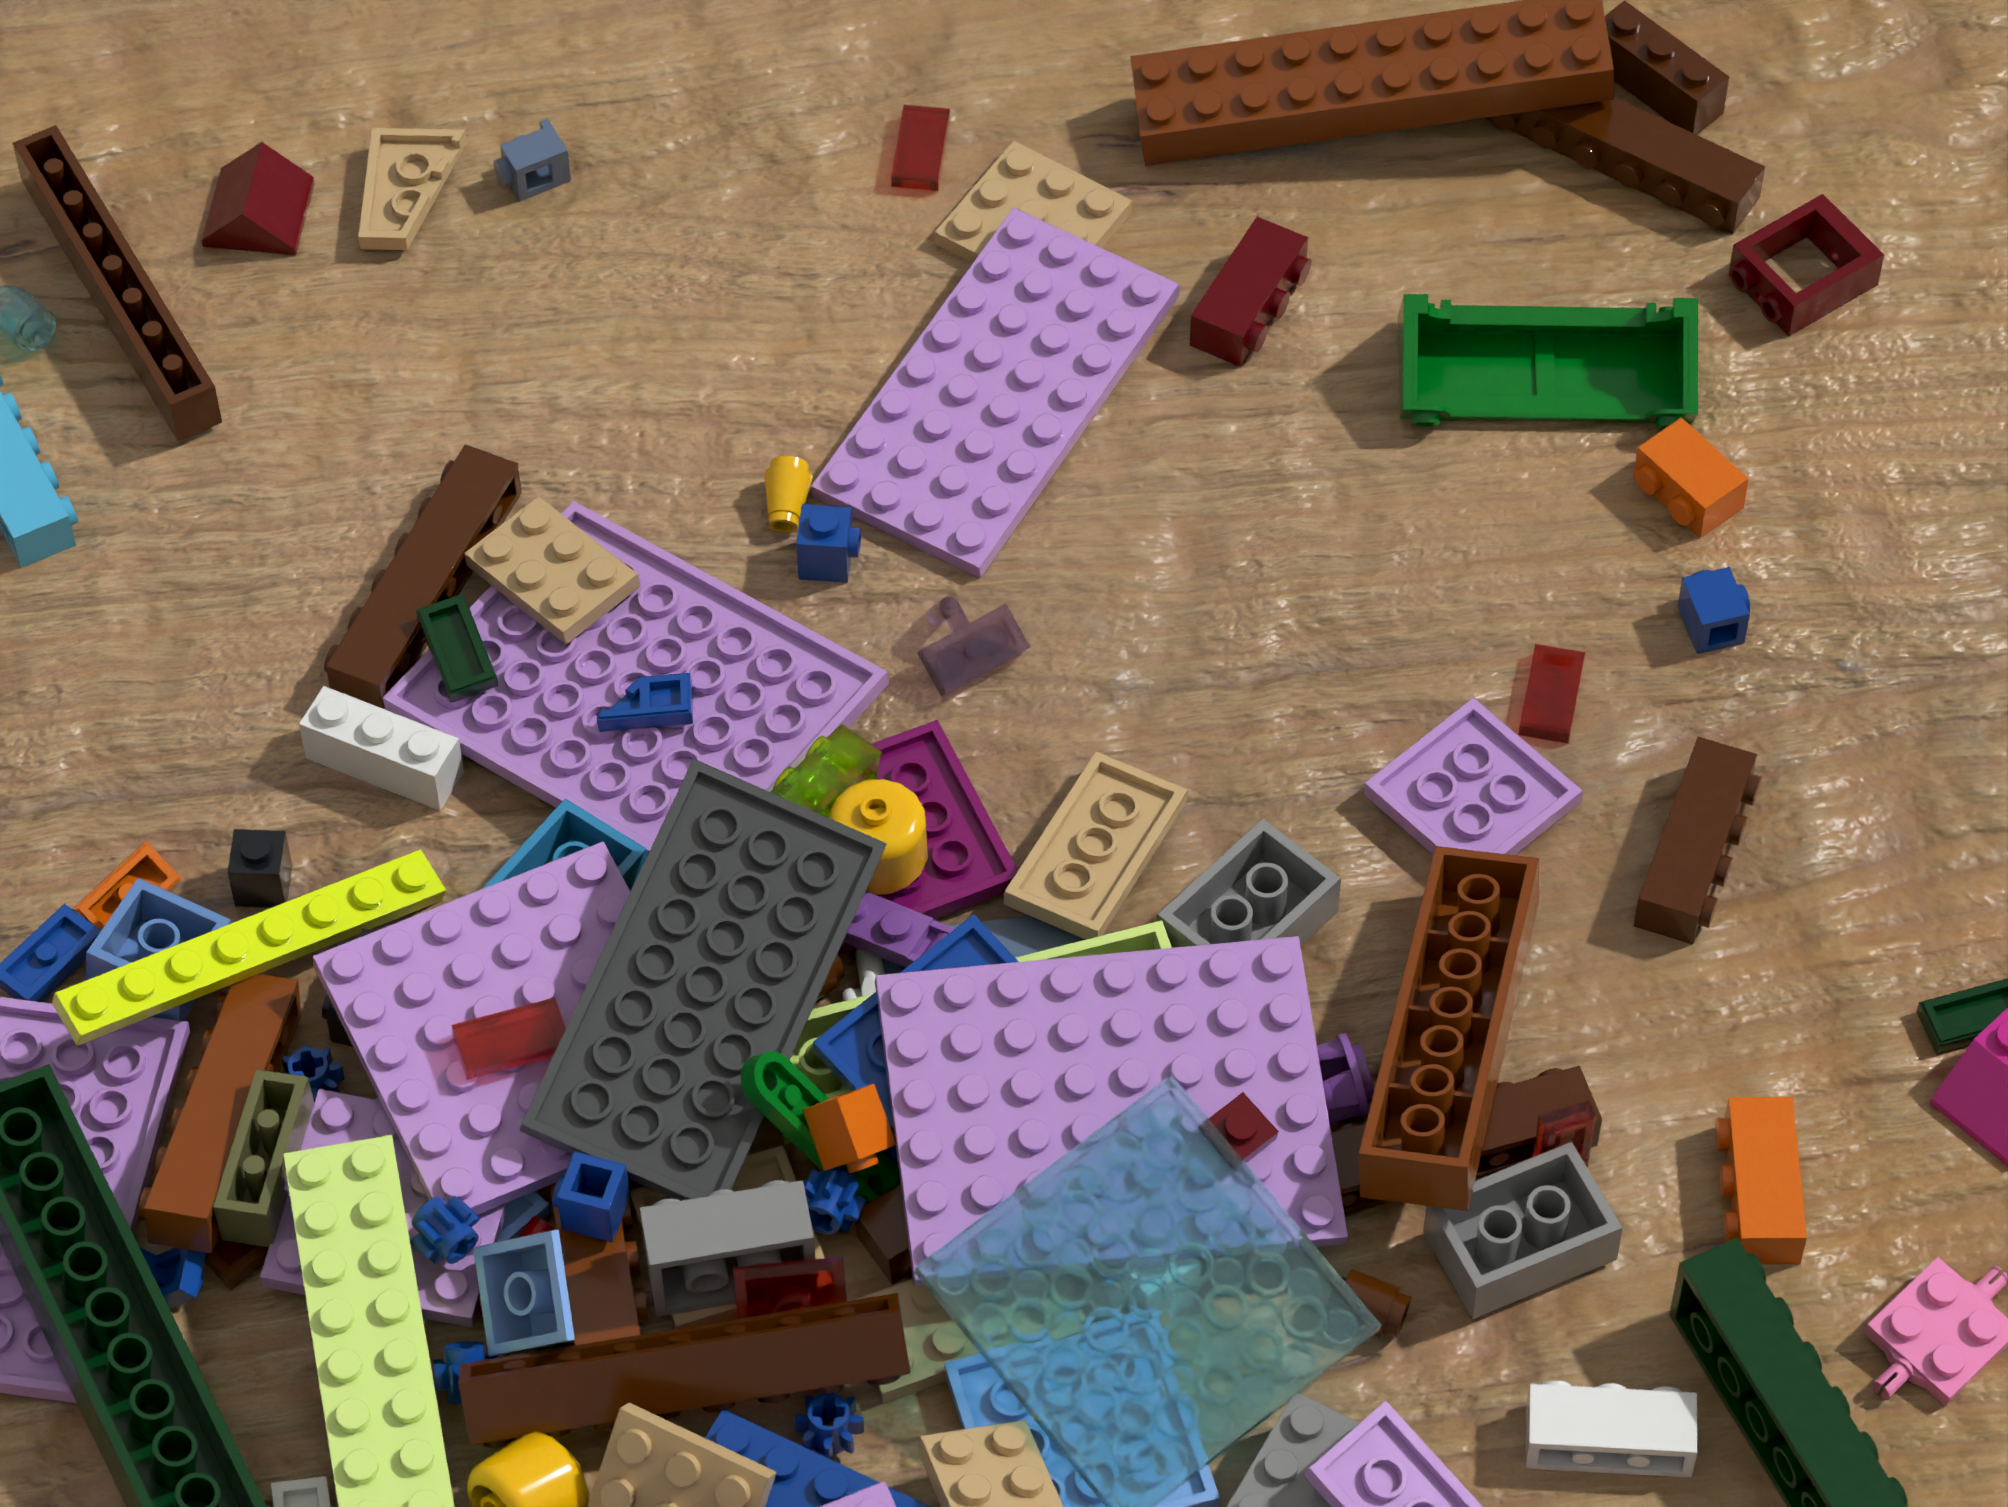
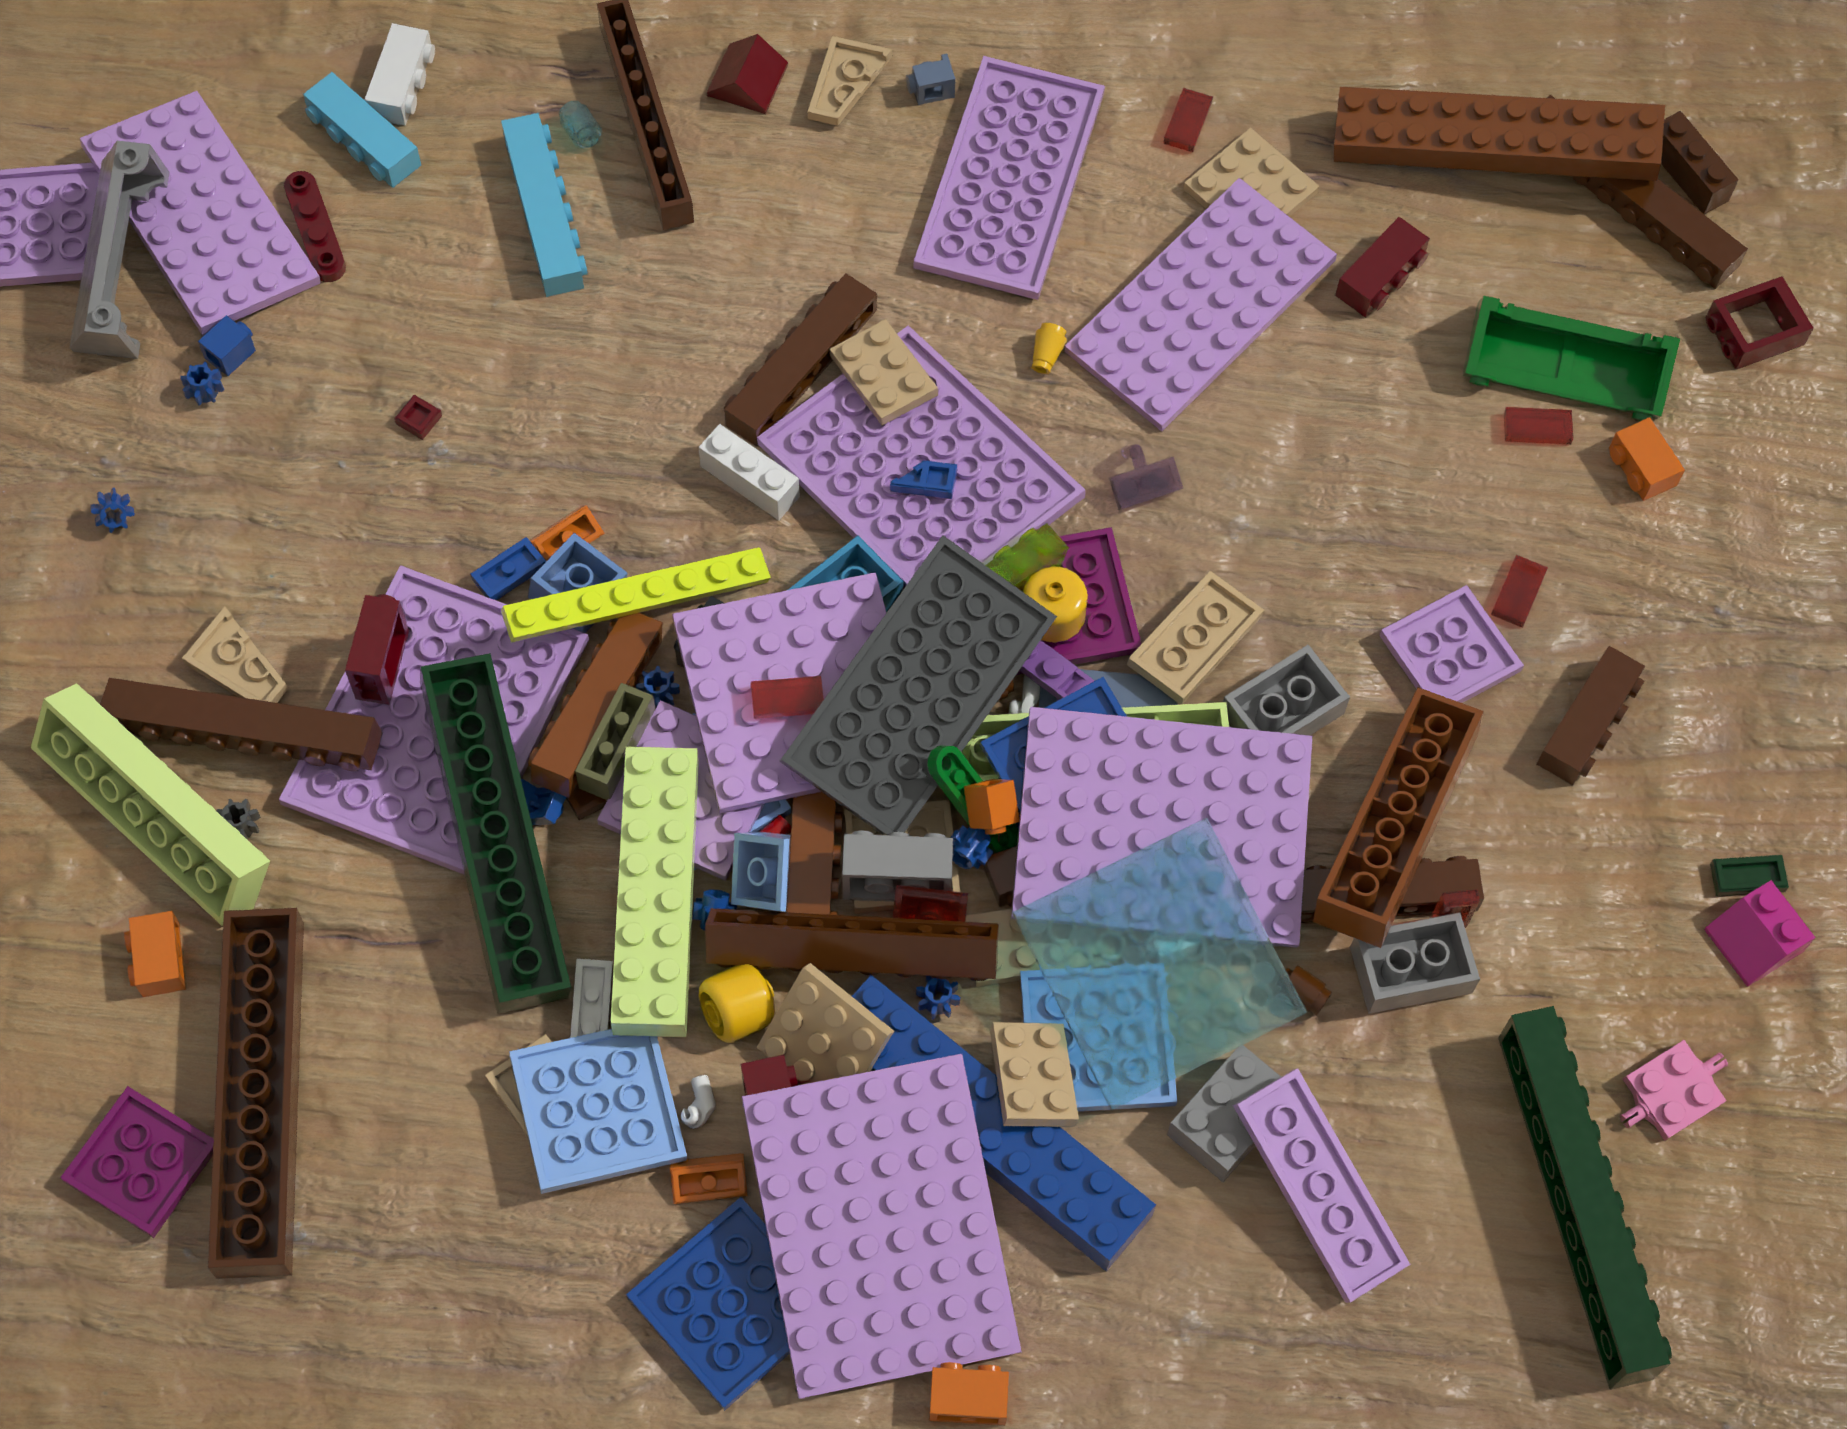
camera: 10 degrees right, 10 degrees up
black brick [227,829,293,908] -> none
blue gear [410,1196,480,1264] -> none
dark green tile [416,593,499,703] -> none
blue brick [552,1151,630,1242] -> none
blue brick [796,504,861,583] -> none
dark red plate [1200,1092,1279,1171] -> none
medium lavender piece [1317,1033,1374,1126] -> none
white brick [1525,1380,1697,1478] -> none
blue brick [1677,567,1750,654] -> none
orange brick [1715,1097,1807,1264] -> none
none -> lavender plate [913,56,1105,300]
none -> clear red tile [1504,407,1573,444]

